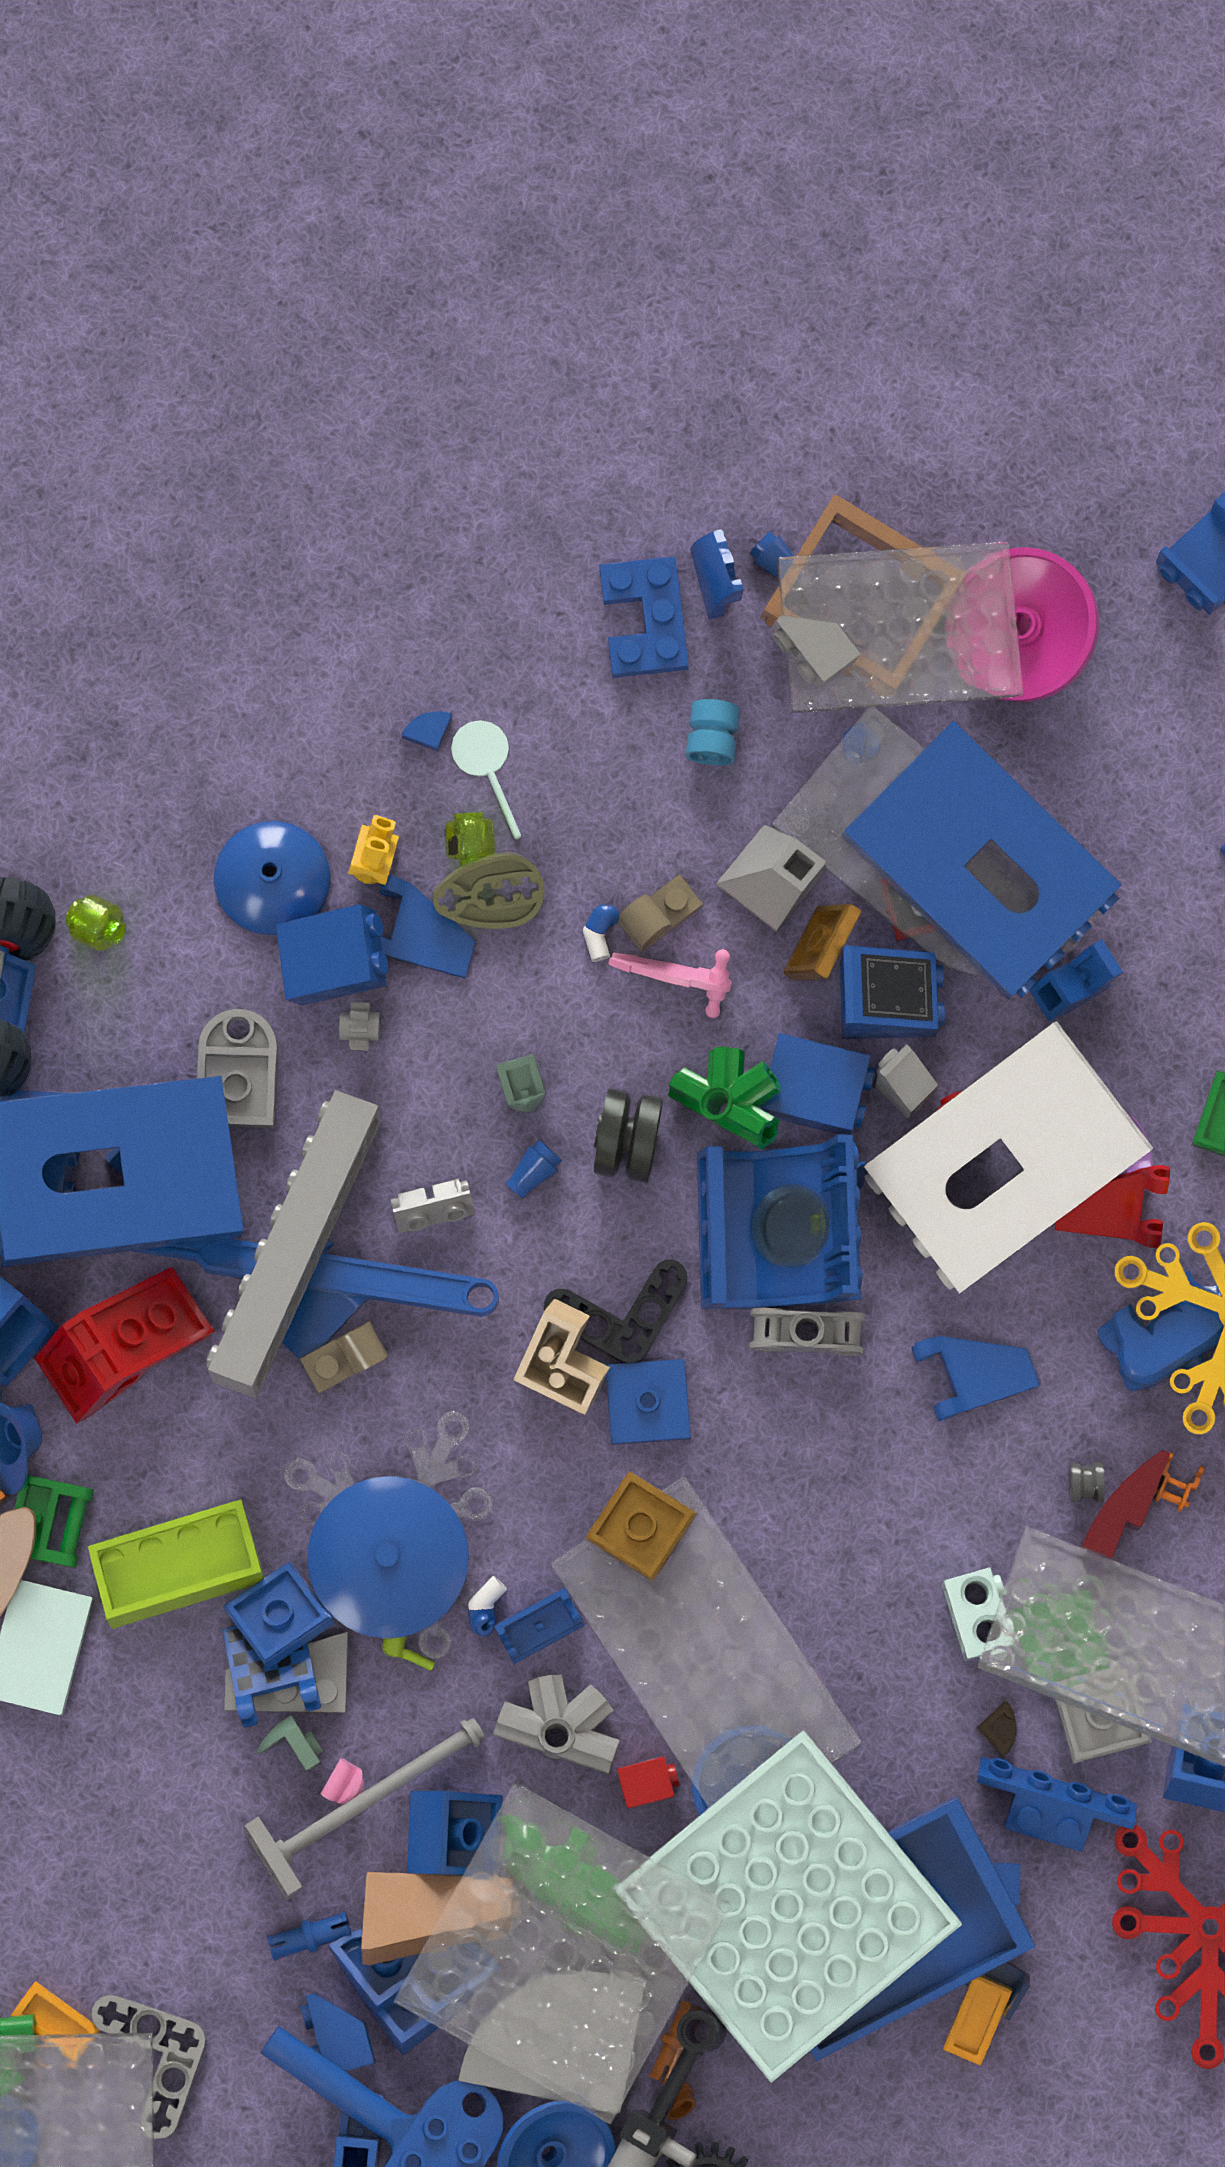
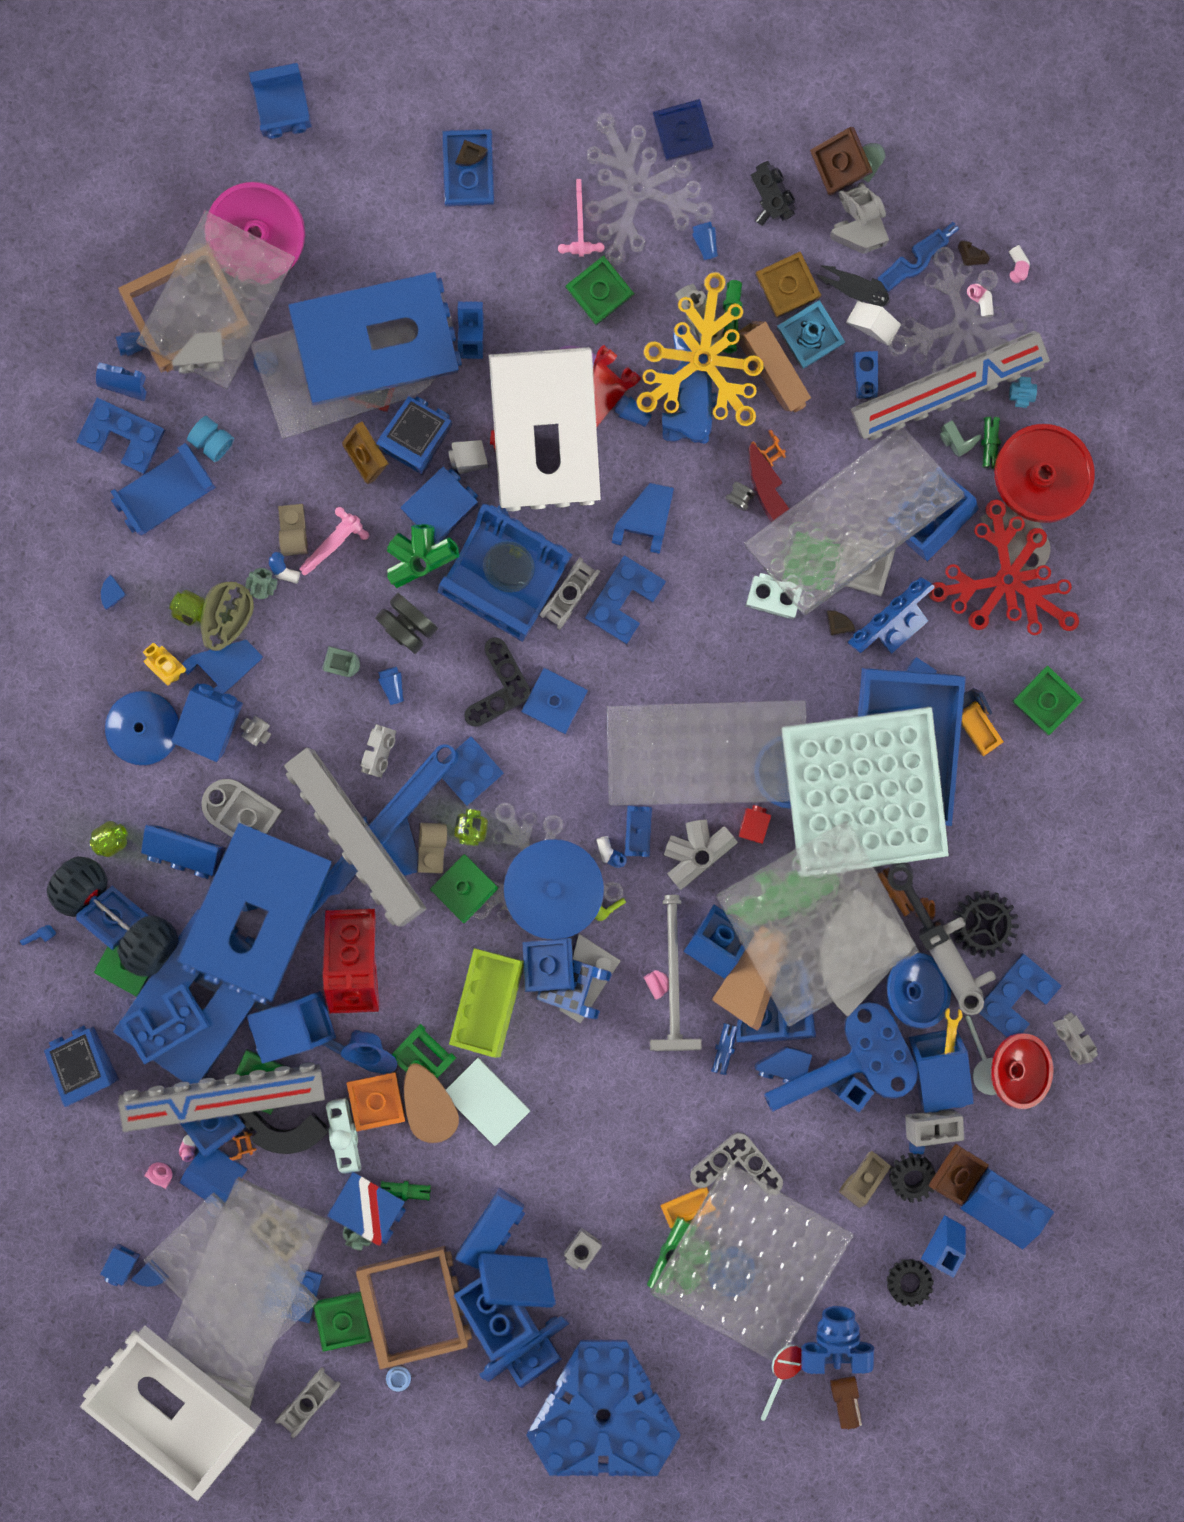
camera: 60 degrees left, 10 degrees up
sand green plate [257,1715,324,1772] -> none
light aqua piece [451,720,521,840] -> none
tan brick [513,1299,610,1415] -> none
pearl gold plate [585,1471,697,1582] -> none
light grey slope [716,825,826,932] -> none
none -> blue panel [110,443,216,536]
none -> blue slope [141,825,225,879]
none -> sand green gear [245,568,277,599]
none -> green plate [430,854,499,924]
none -> blue plate [441,736,504,806]
none -> clear neon green head [454,809,488,846]
none -> blue plate [585,555,666,645]
none -> blue cone [614,395,652,427]
none -> green plate [1012,665,1083,736]

